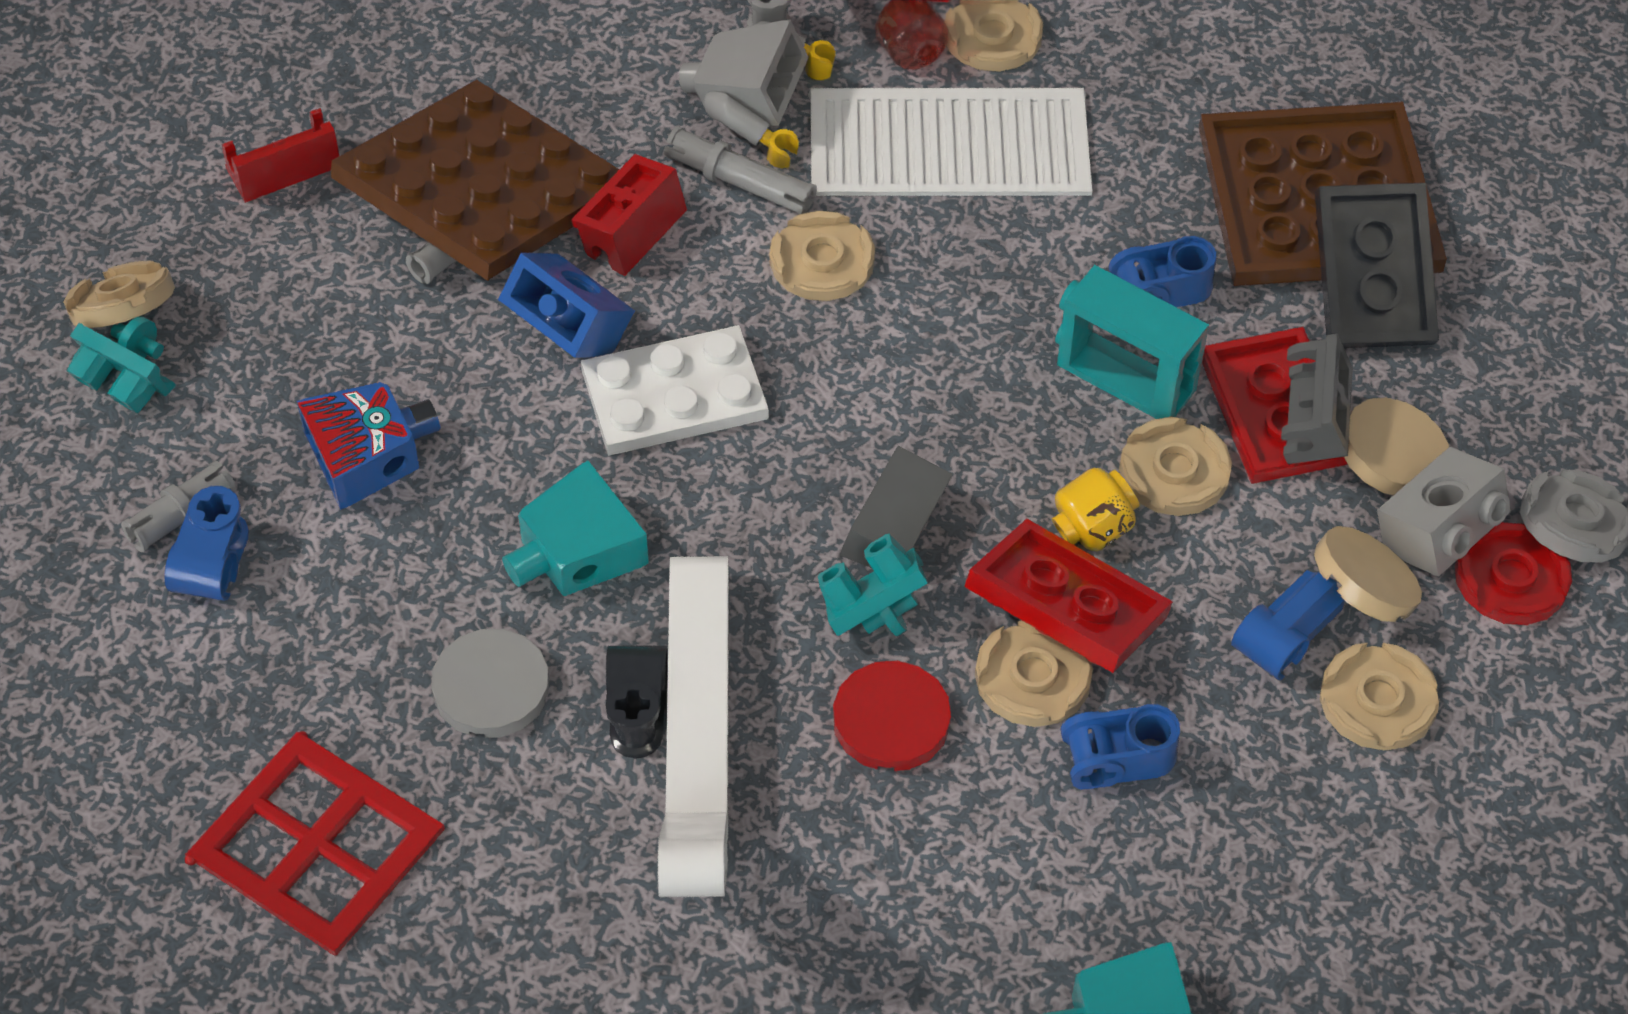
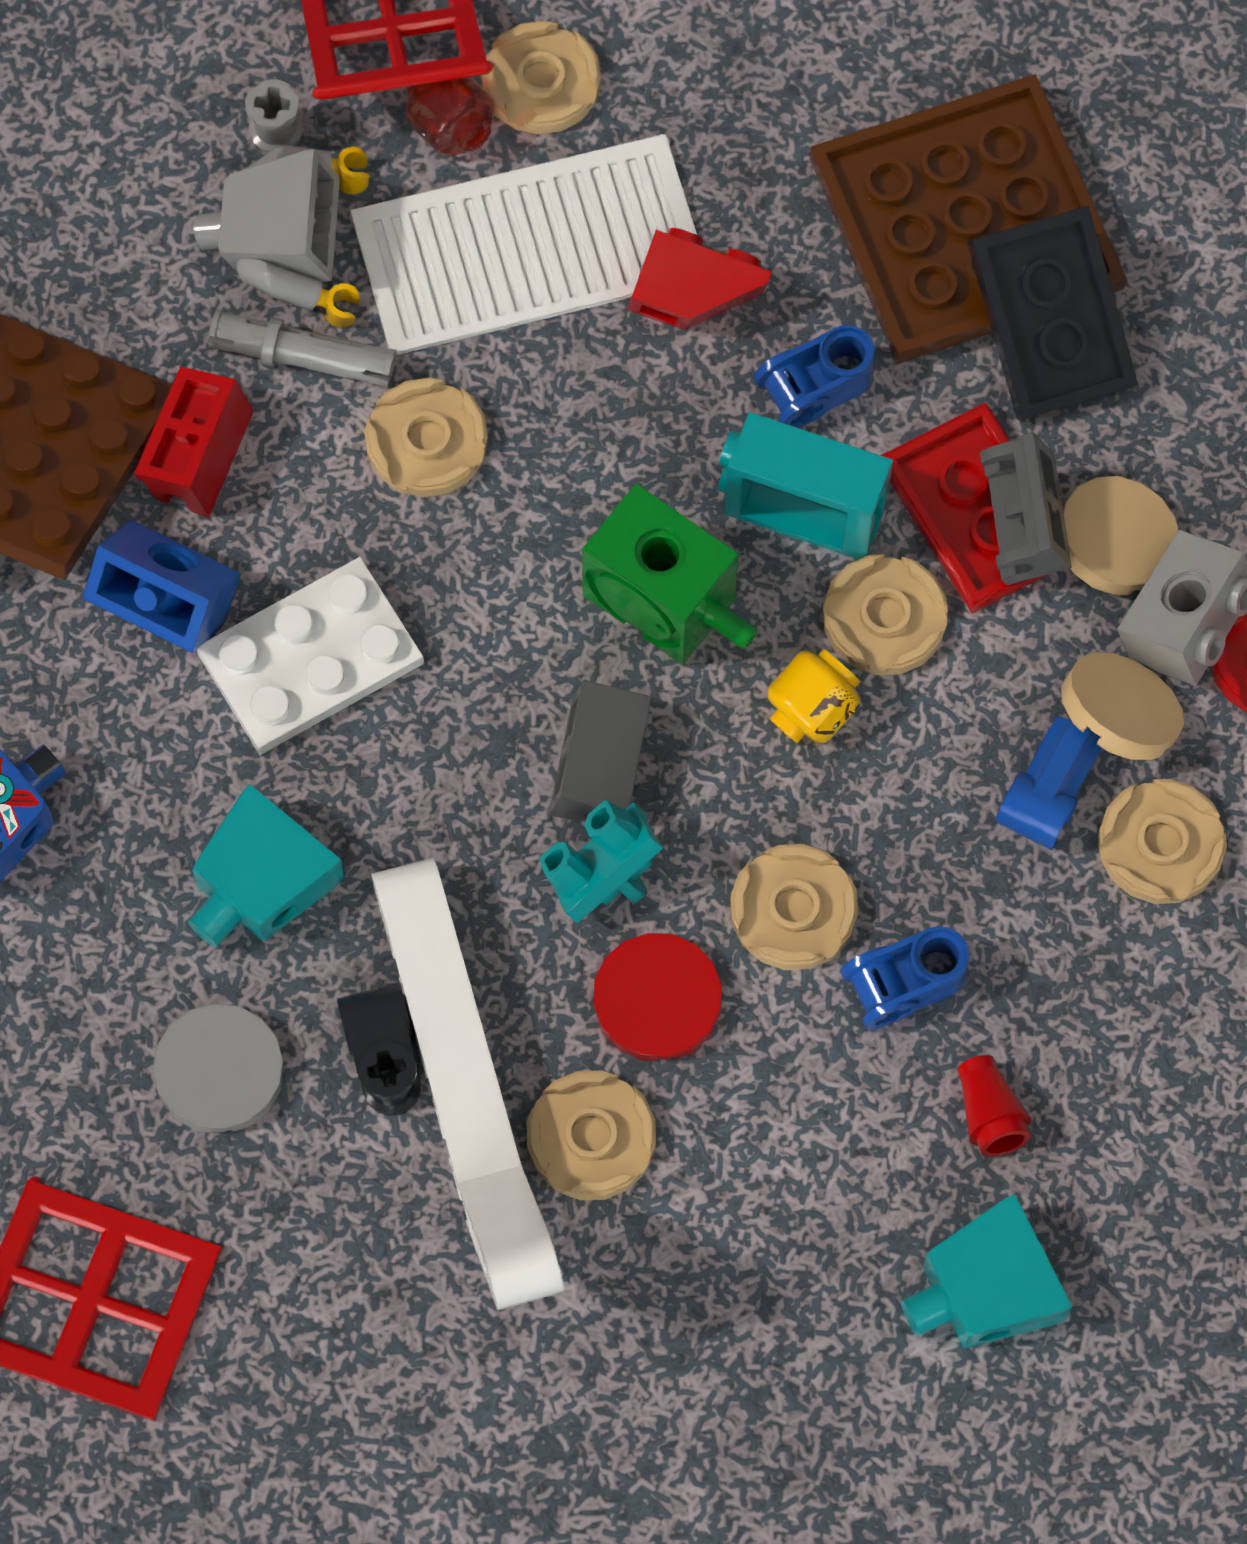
camera: 15 degrees left, 15 degrees up
red plate [964,519,1173,673] -> none
none -> tan tile [527,1071,656,1200]
none -> green piece [582,483,757,665]
none -> red slope [627,228,772,330]
none -> red cone [957,1055,1031,1157]

